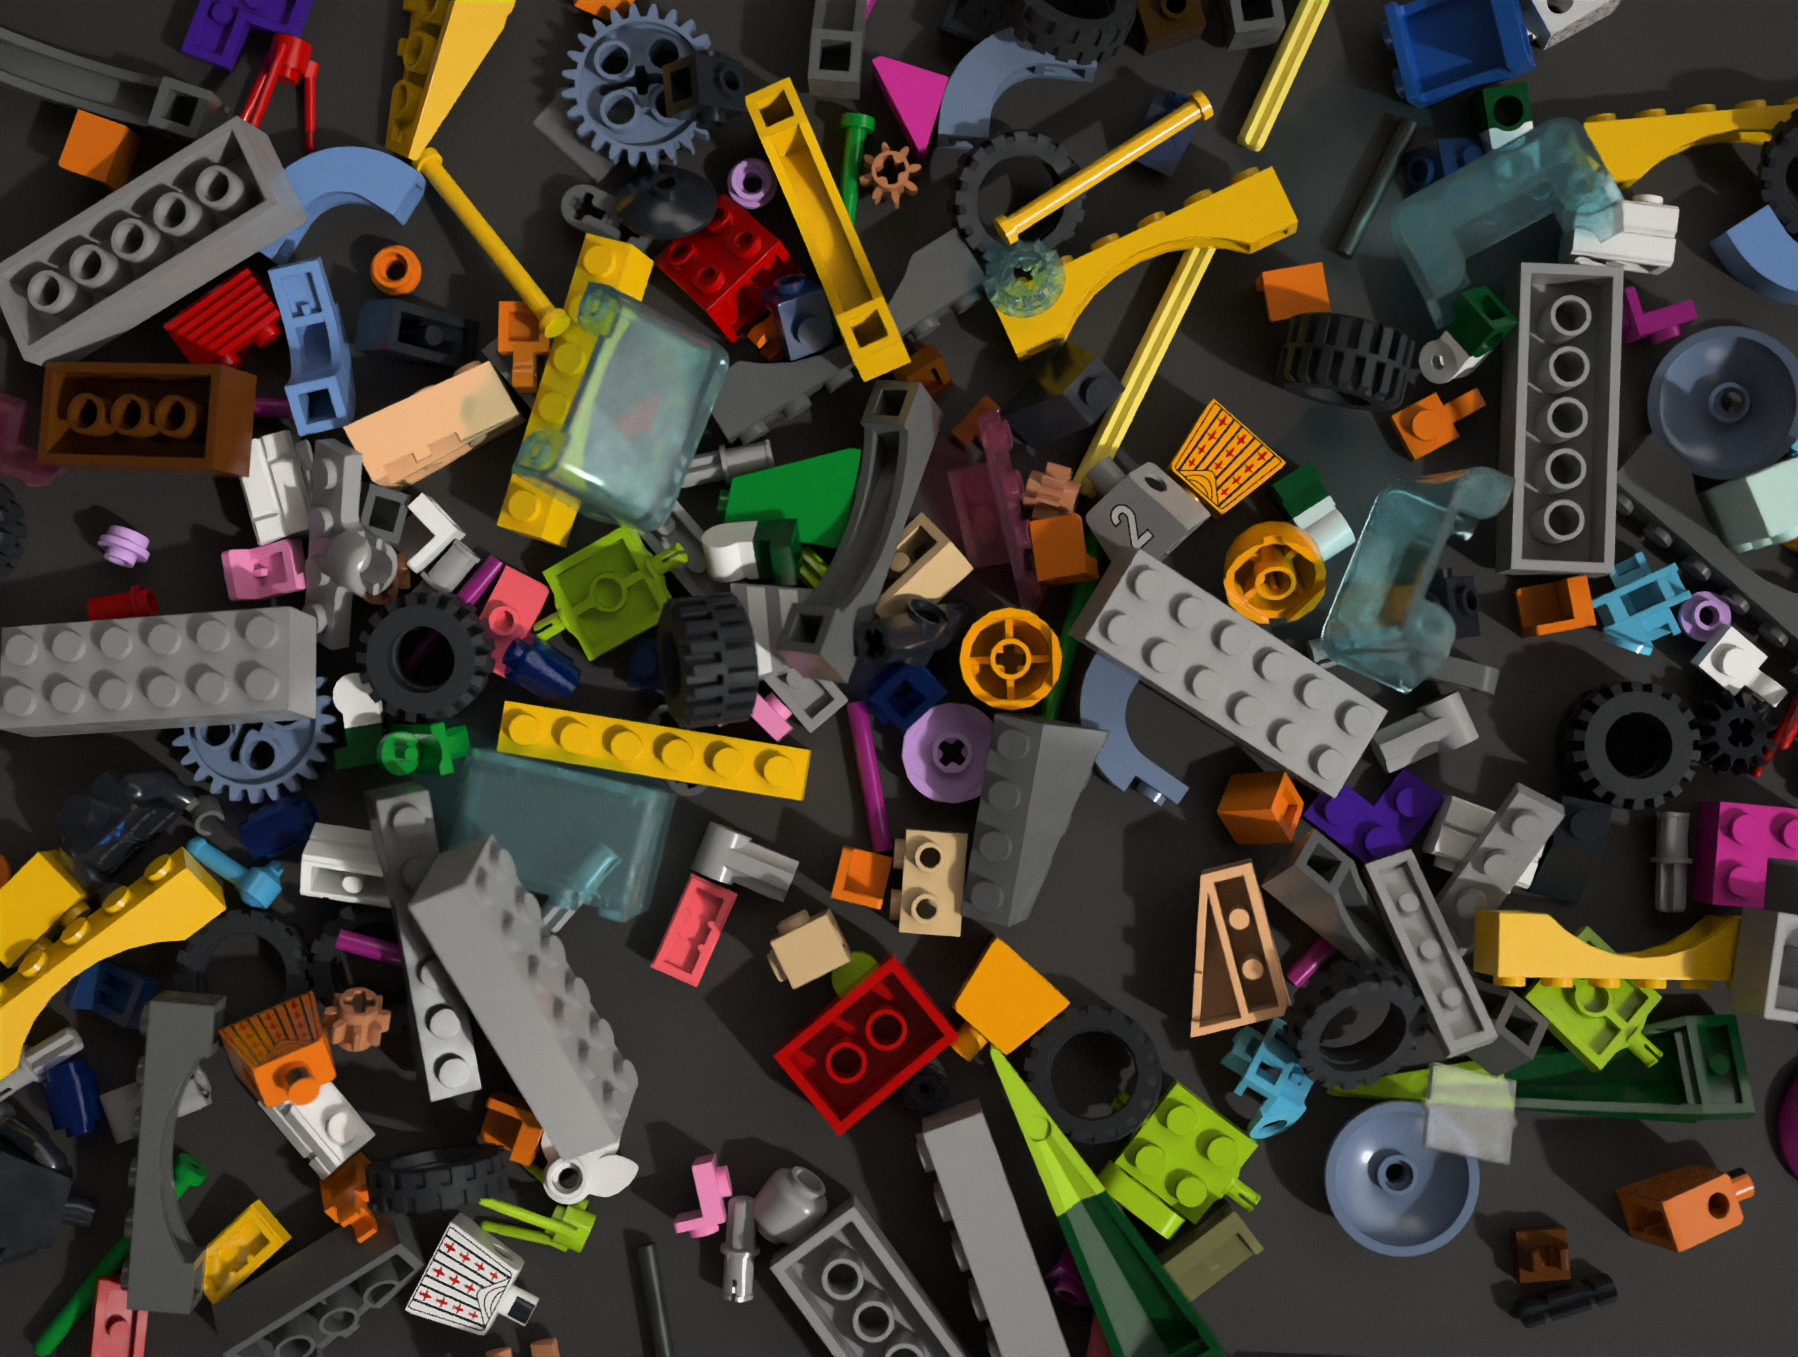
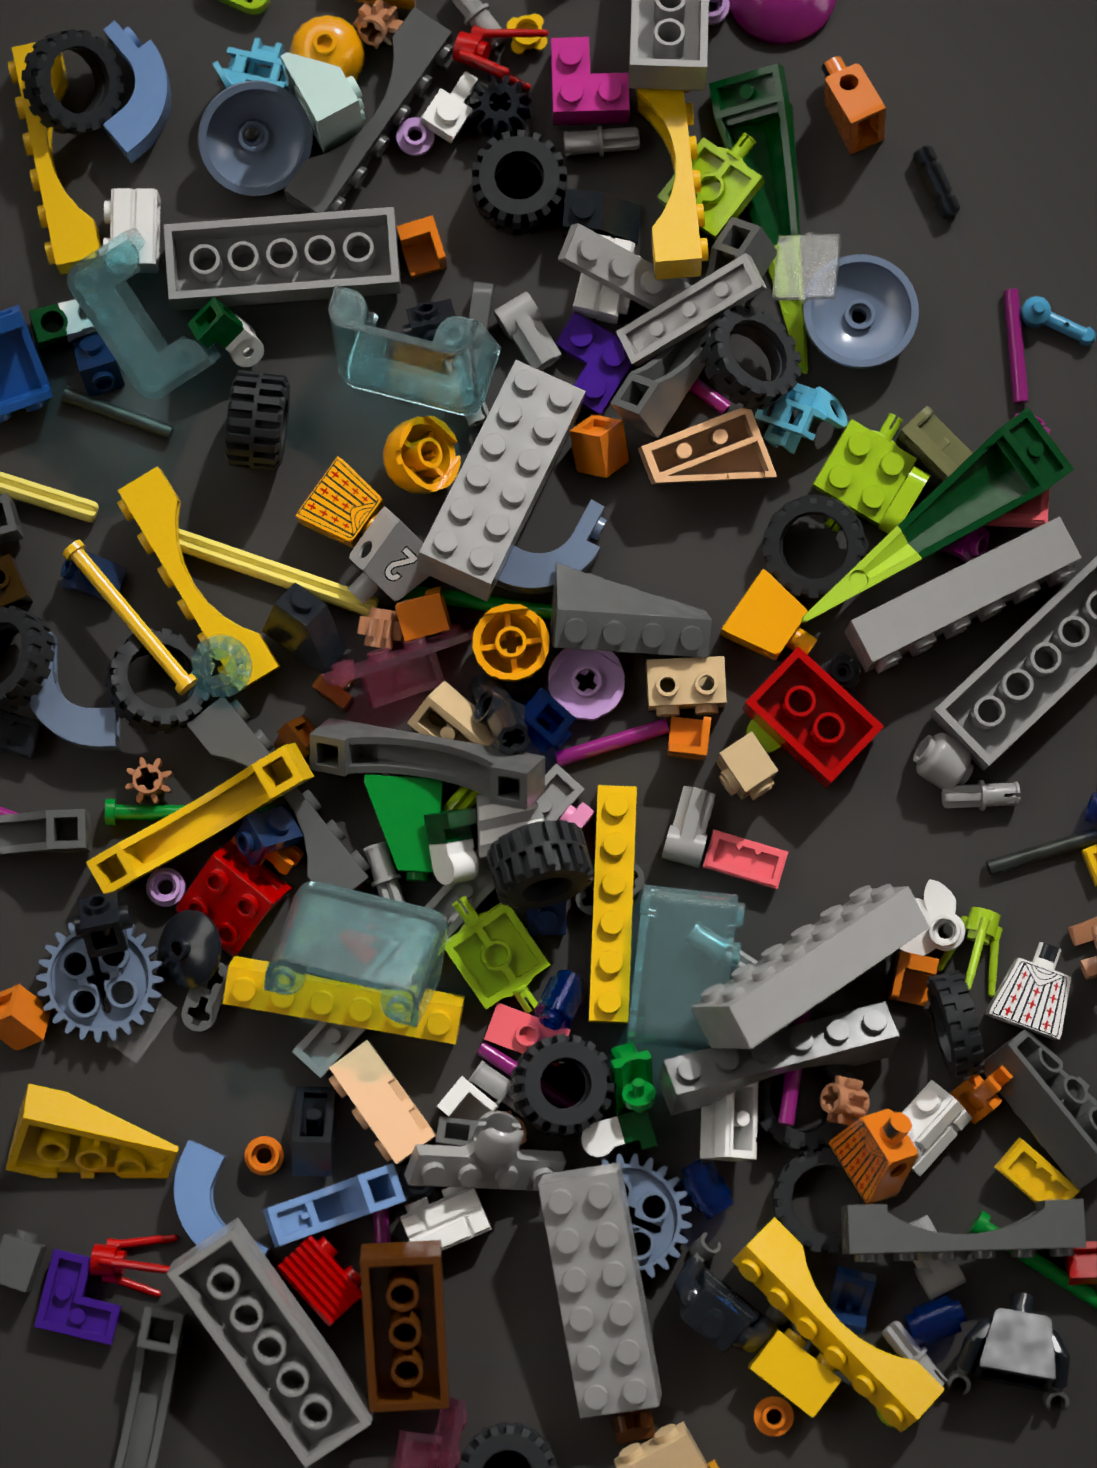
camera: 95 degrees left, 5 degrees down
orange panel [59,109,142,192] -> none
red pin [86,585,158,621] -> none
lavender plate [97,525,150,568] -> none
dark azure piece [186,836,284,910] -> none
bright pink bracket [221,539,307,601] -> none
yellow bar [411,147,570,338] -> none
orange plate [498,301,552,394] -> none
bright pink bracket [673,1153,733,1238] -> none
dark pink slope [872,56,949,162] -> none
orange panel [1255,262,1331,323] -> none
leg [1265,460,1355,562] -> none
orange plate [1388,388,1486,462] -> none
reddish brown tile [1511,1224,1571,1283] -> none
medium azure piece [1592,551,1692,656] -> none
magenta bracket [1622,286,1698,345] -> none

